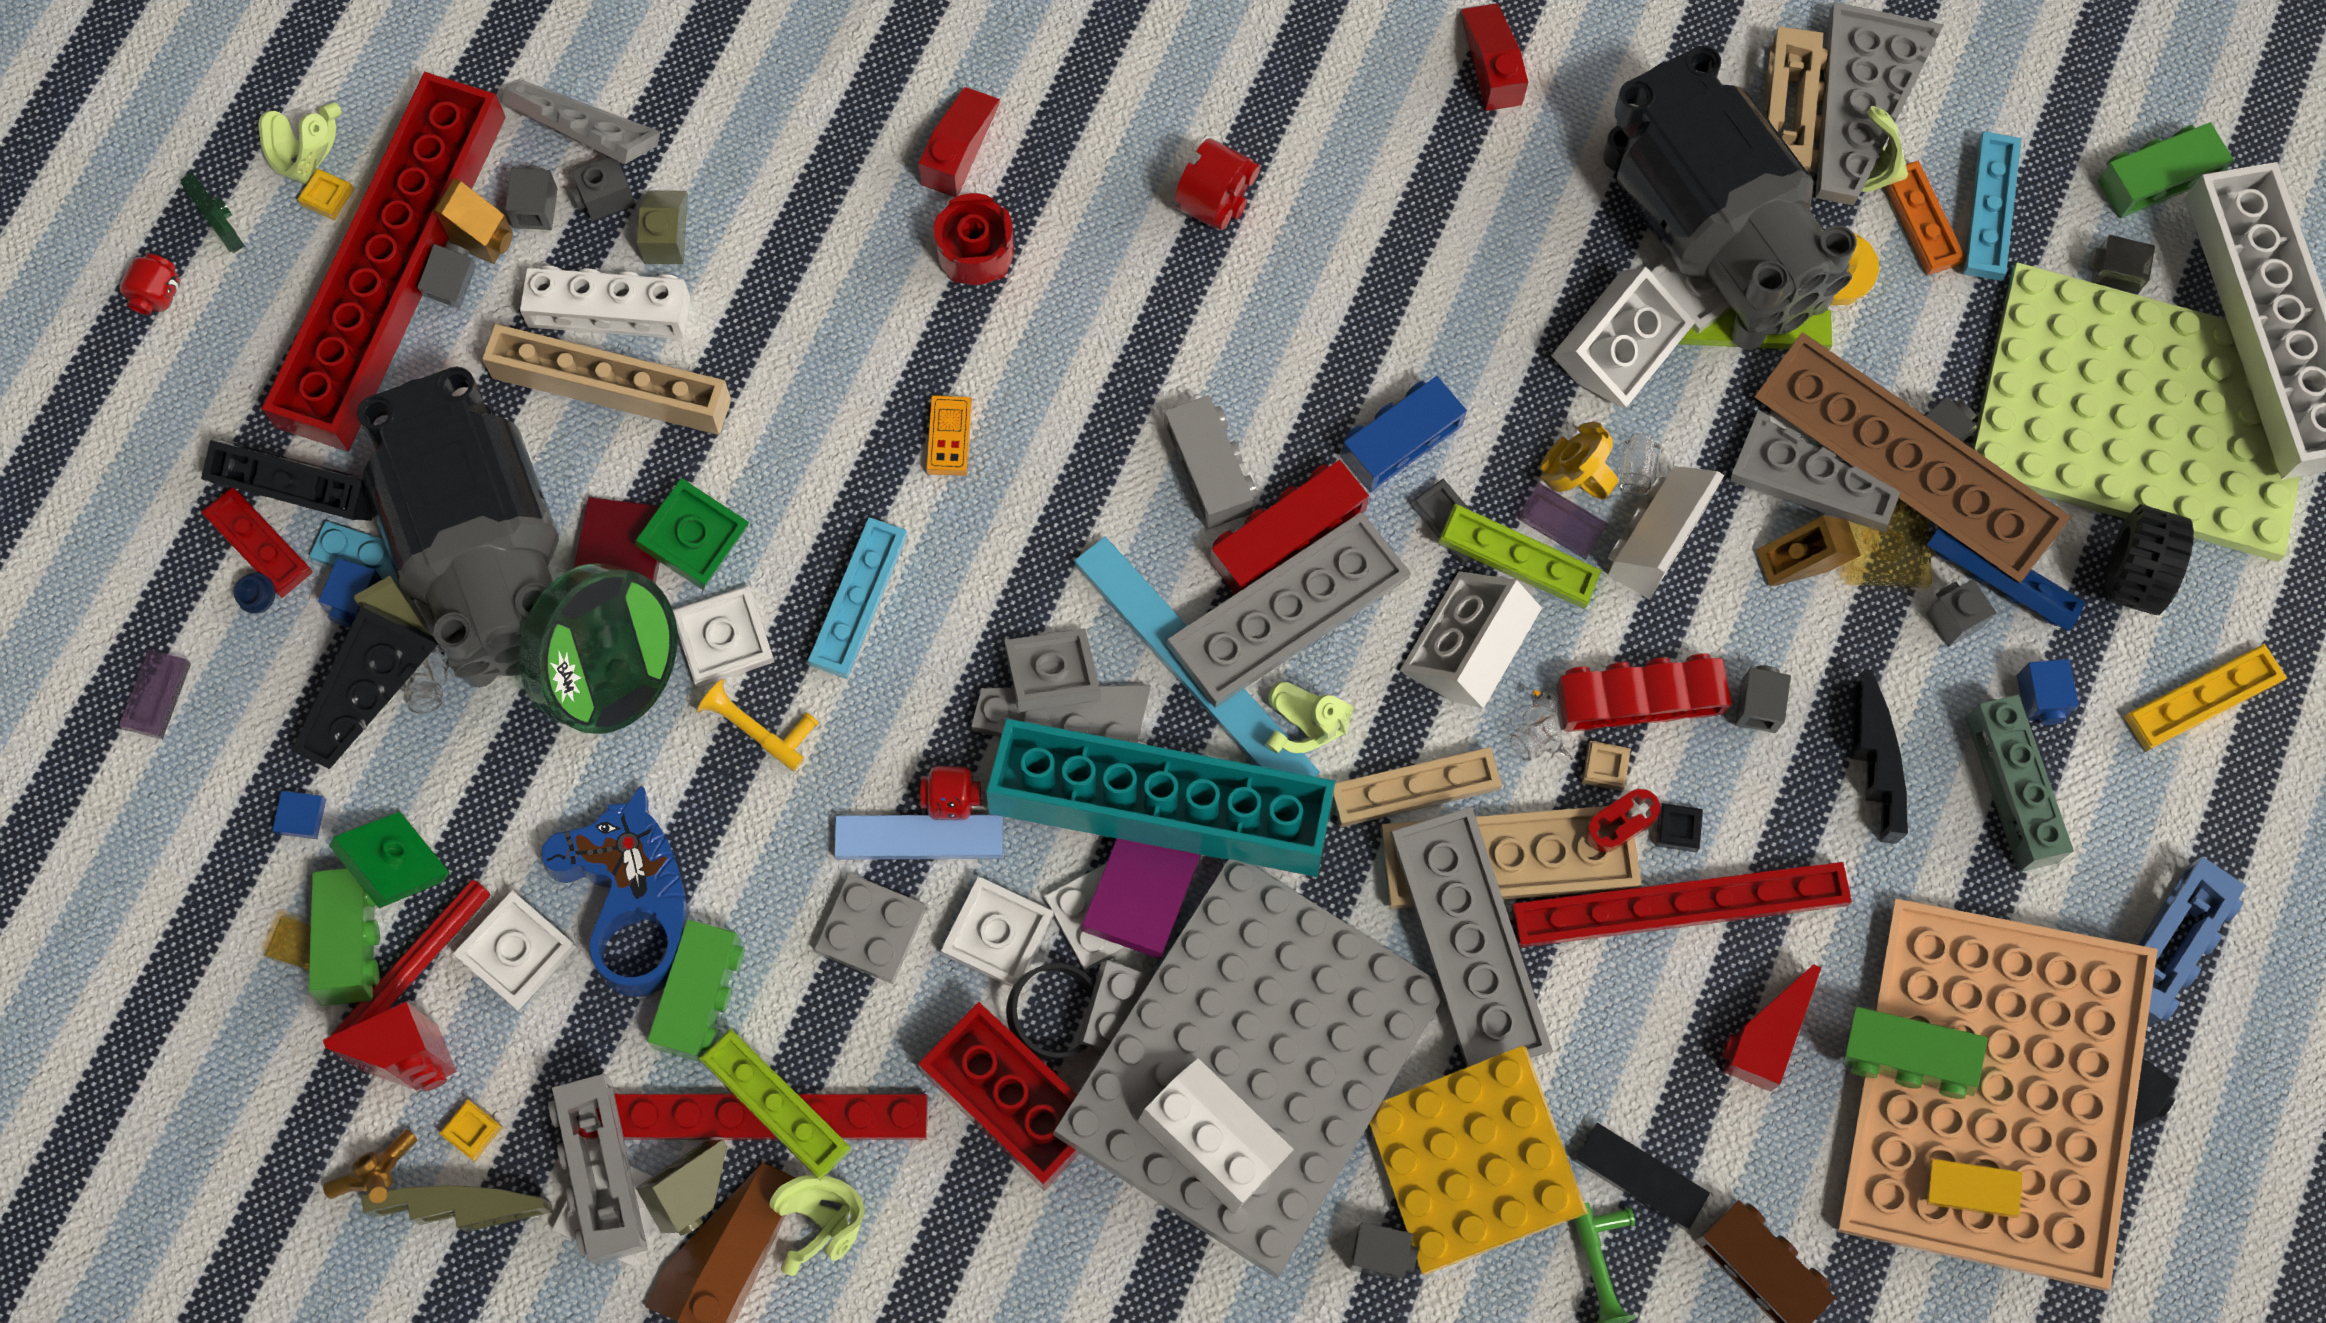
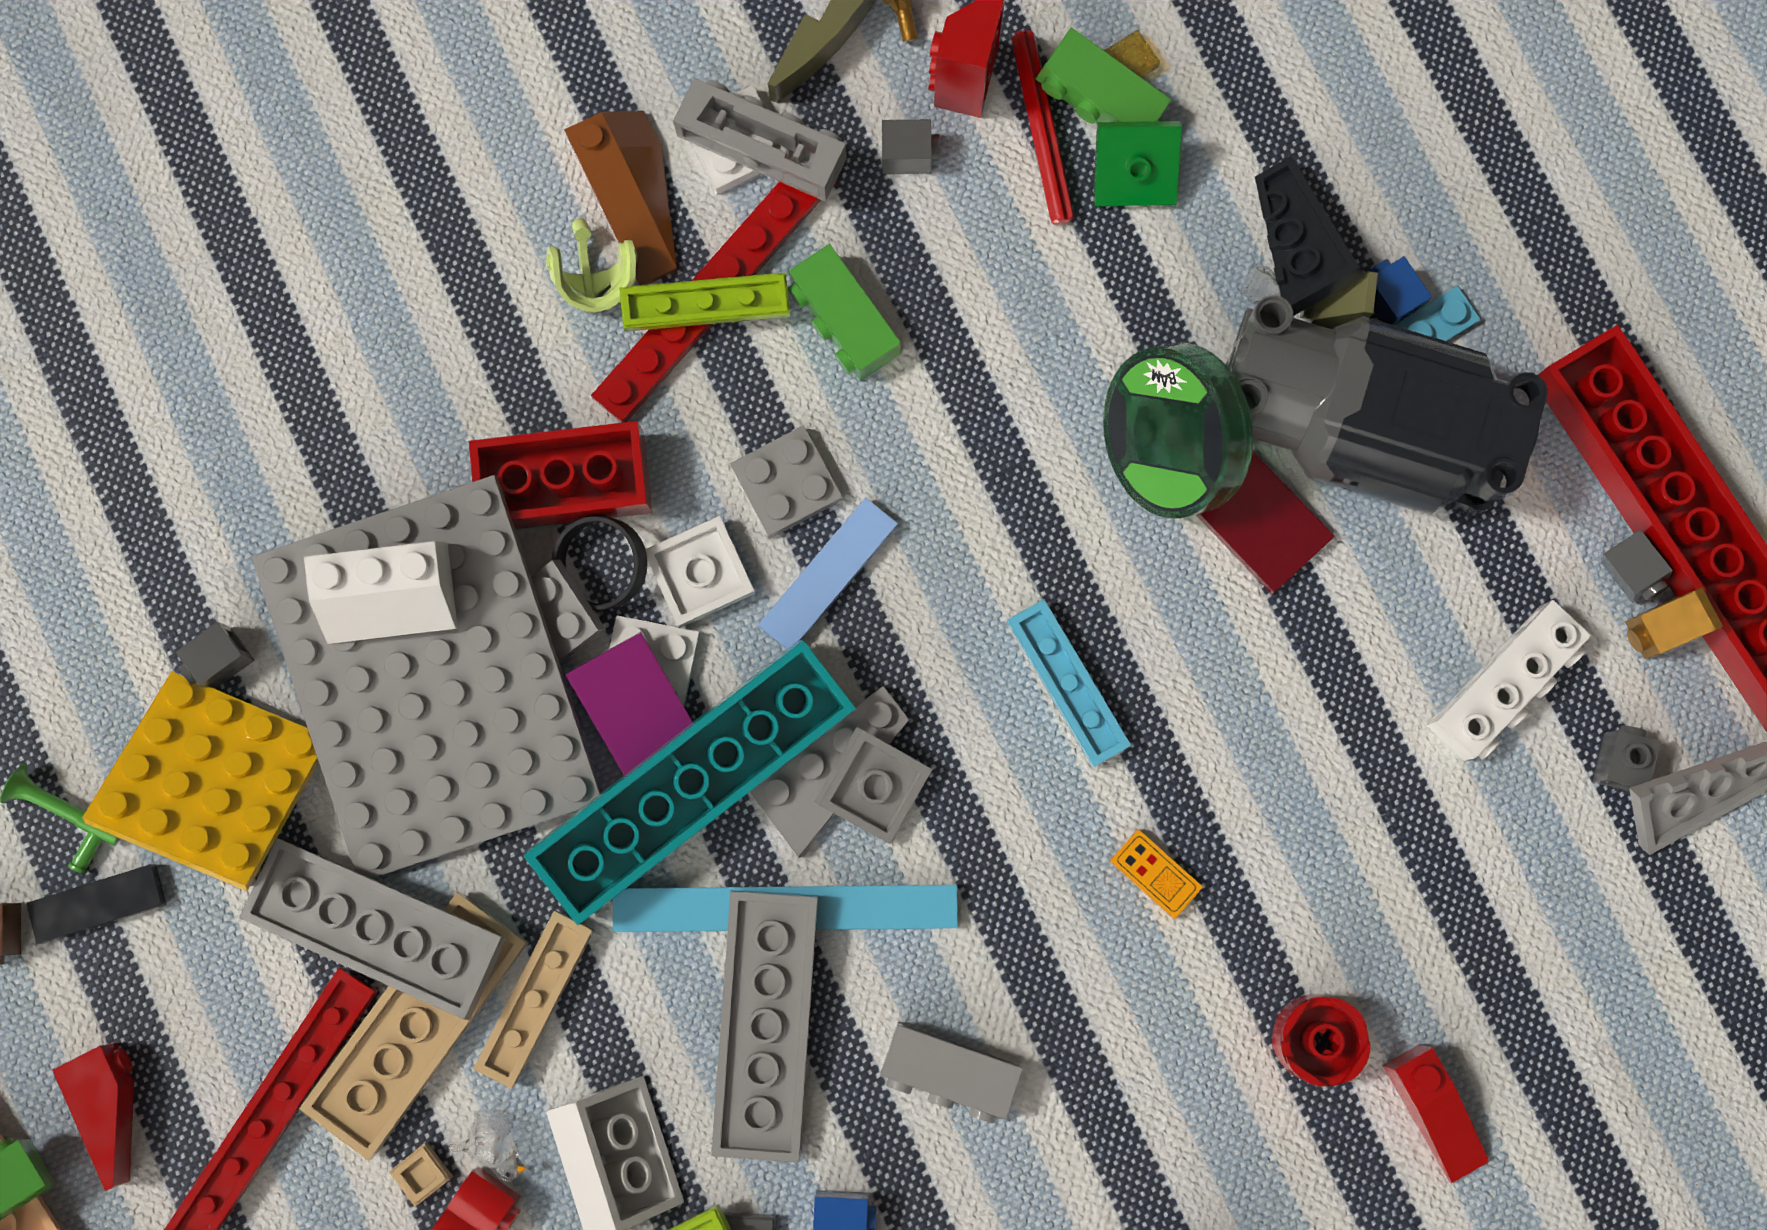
camera: 135 degrees right, 10 degrees up
clear purple tile [119,650,191,740] -> none
black brick [201,440,374,521] -> none
red tile [201,488,313,598] -> none
dark blue plate [234,573,276,614] -> none
blue tile [272,791,326,840] -> none
yellow tile [439,1099,503,1162] -> none
white plate [453,890,576,1011] -> none
tan brick [482,324,731,435] -> none
dark grey brick [505,166,558,230] -> none
blue animal [542,786,688,997] -> none
green plate [635,478,749,590] -> none
olive slope [636,1139,727,1236] -> none
olive slope [637,191,688,264] -> none
white tile [671,585,775,688] -> none
yellow piece [696,679,819,772] -> none
red head [920,766,981,821] -> none
red brick [1210,459,1369,594] -> none
yellowish green helmet [1265,681,1355,754] -> none
red beam [1586,789,1660,852] -> none
black tile [1656,803,1703,852] -> none
none -> dark grey brick [882,119,940,174]

